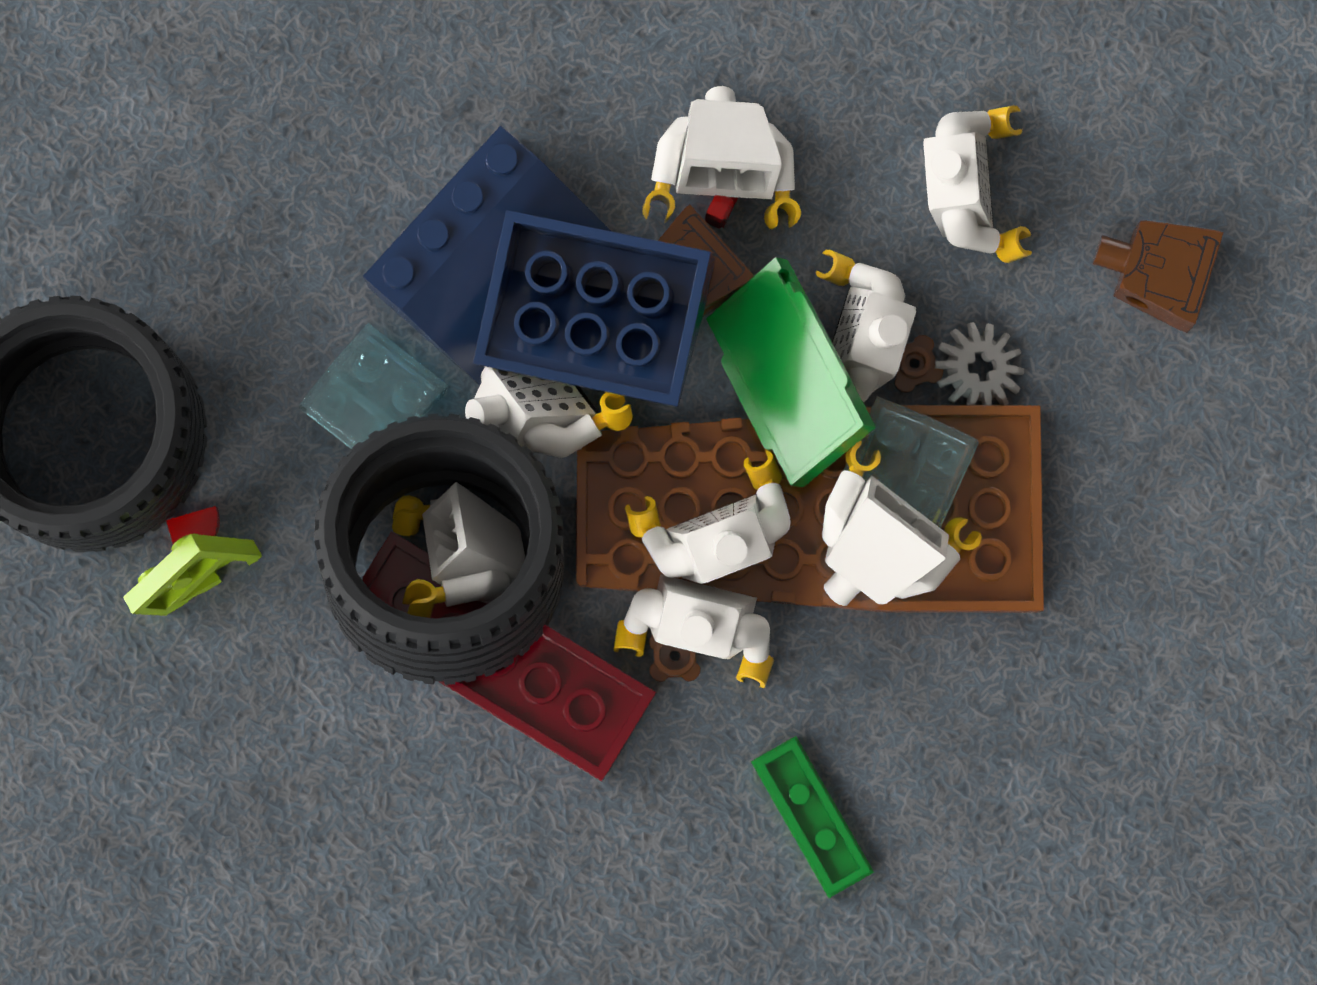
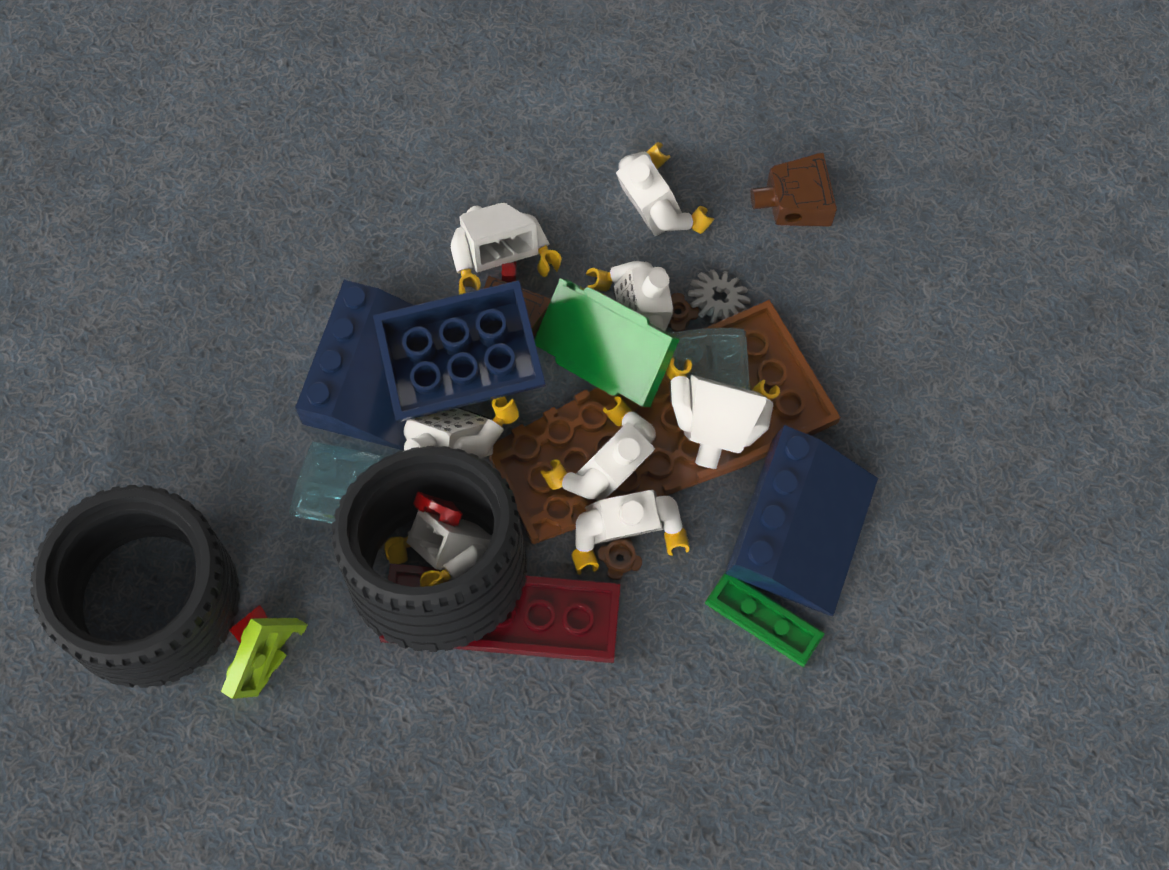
camera: 30 degrees left, 15 degrees down
none -> red tile [413,492,463,527]
none -> dark blue slope [725,425,878,616]

